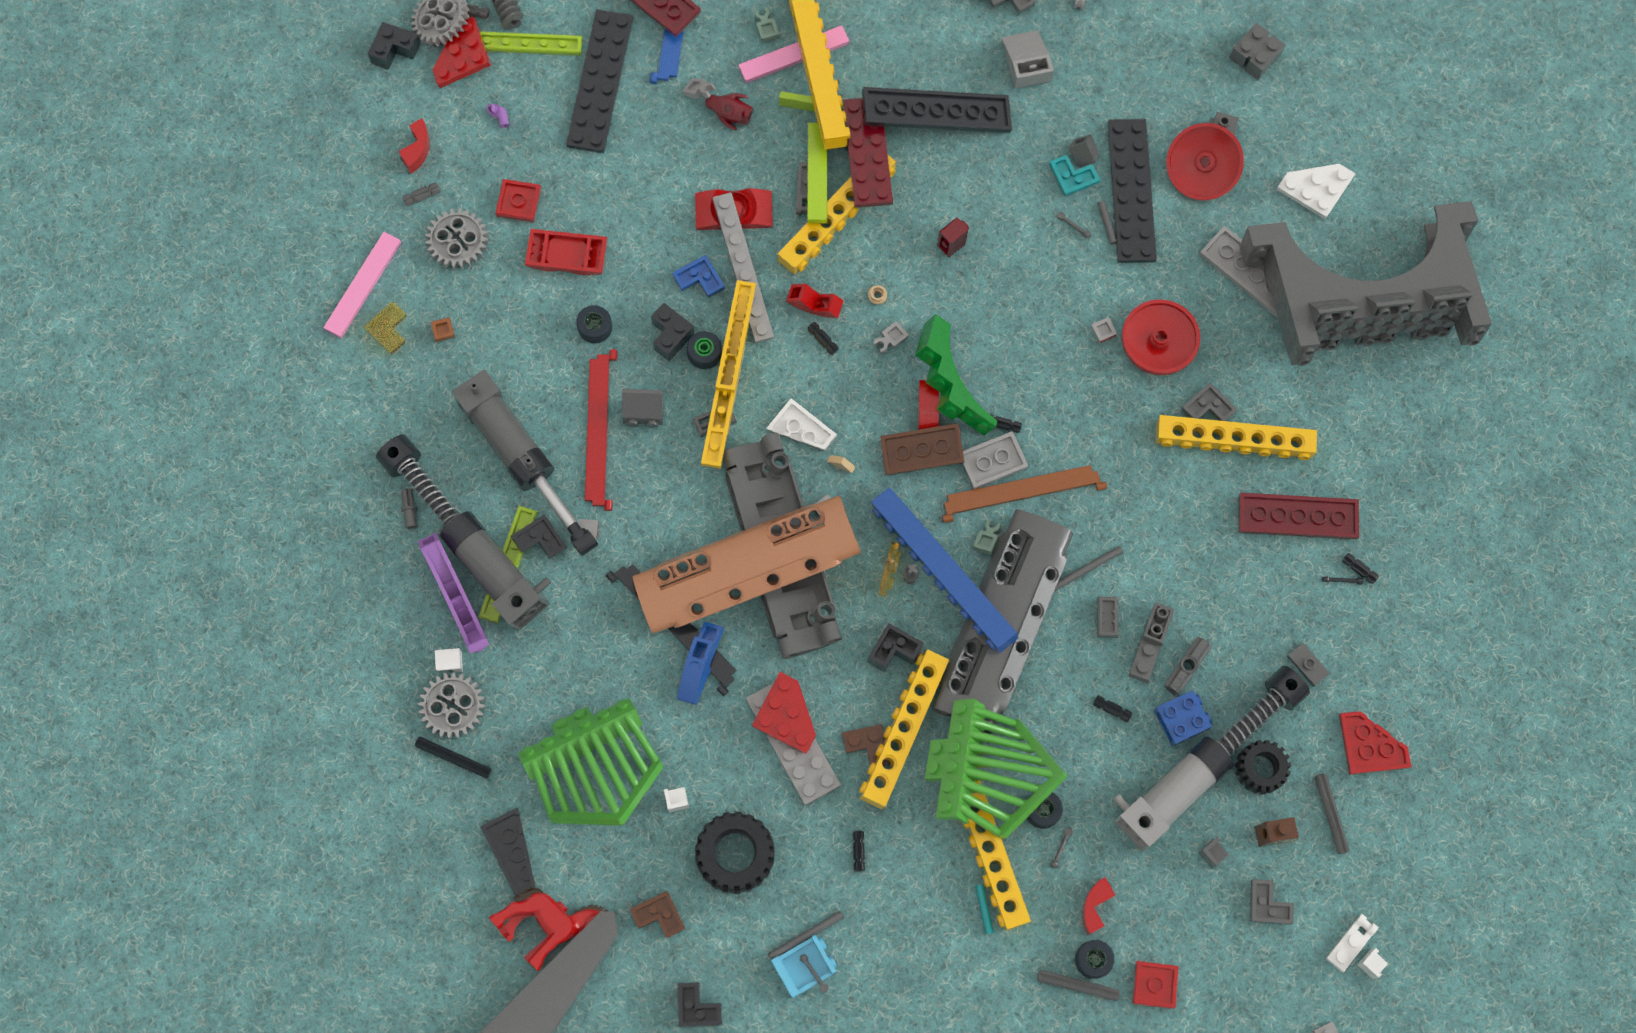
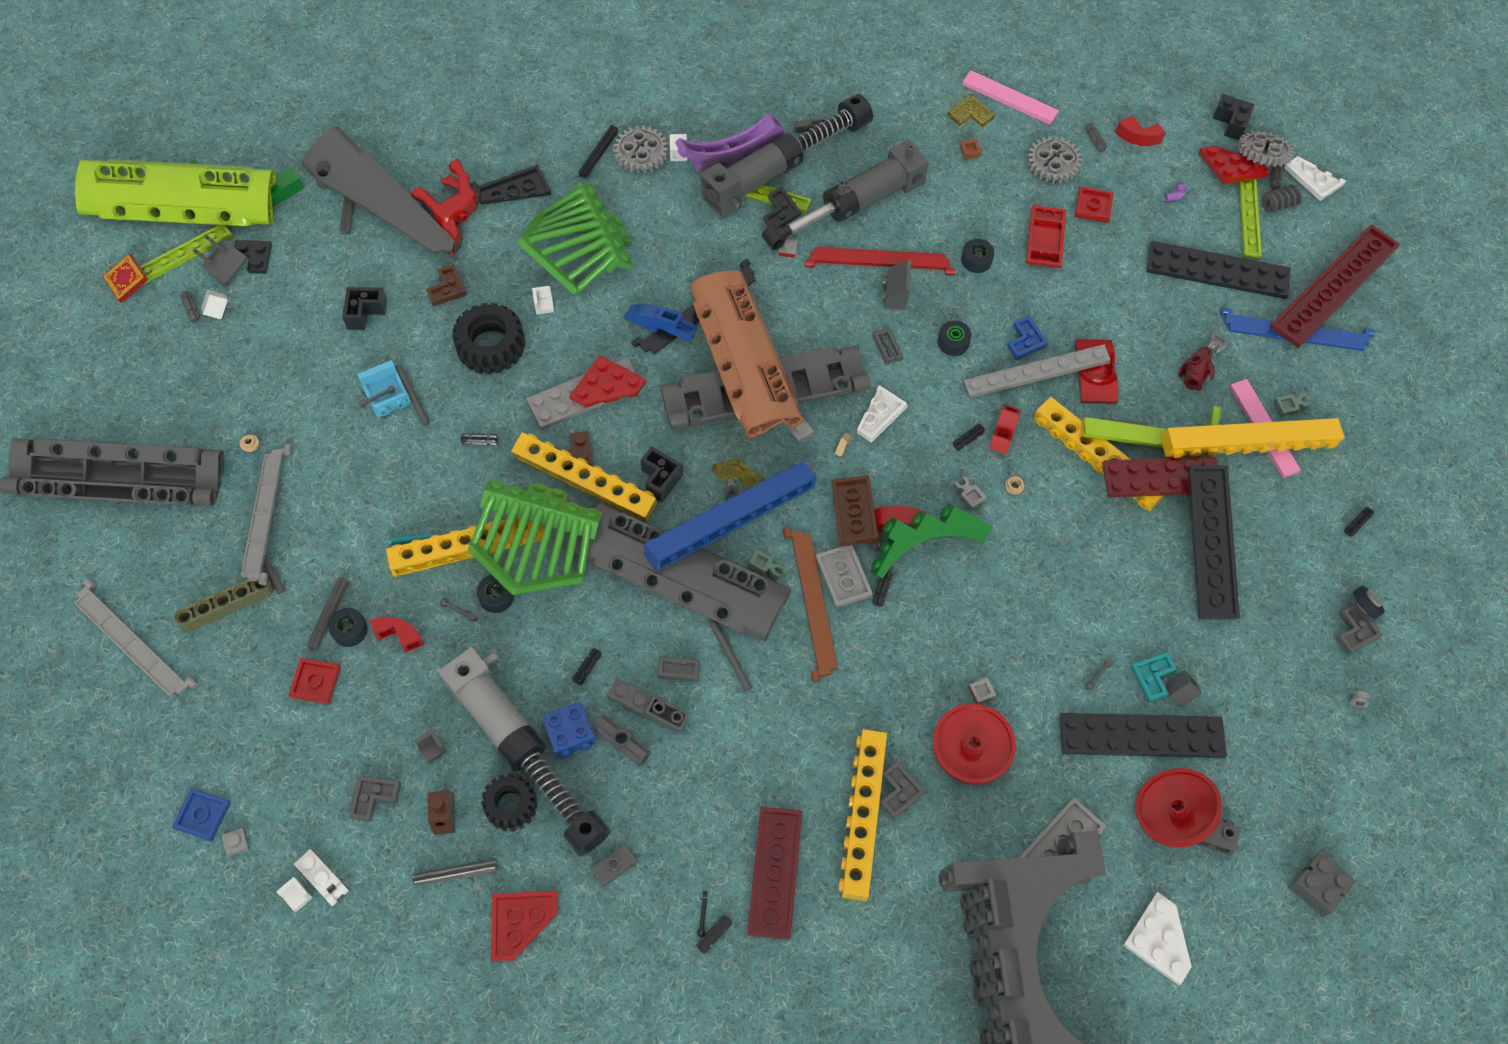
camera: 95 degrees right, 10 degrees down
black brick [651,303,694,362] -> none
yellow slope [701,280,756,469] -> none
dark red brick [937,217,969,258] -> none
light grey slope [1001,30,1054,88] -> none
dark grey piece [1097,201,1117,244] -> none

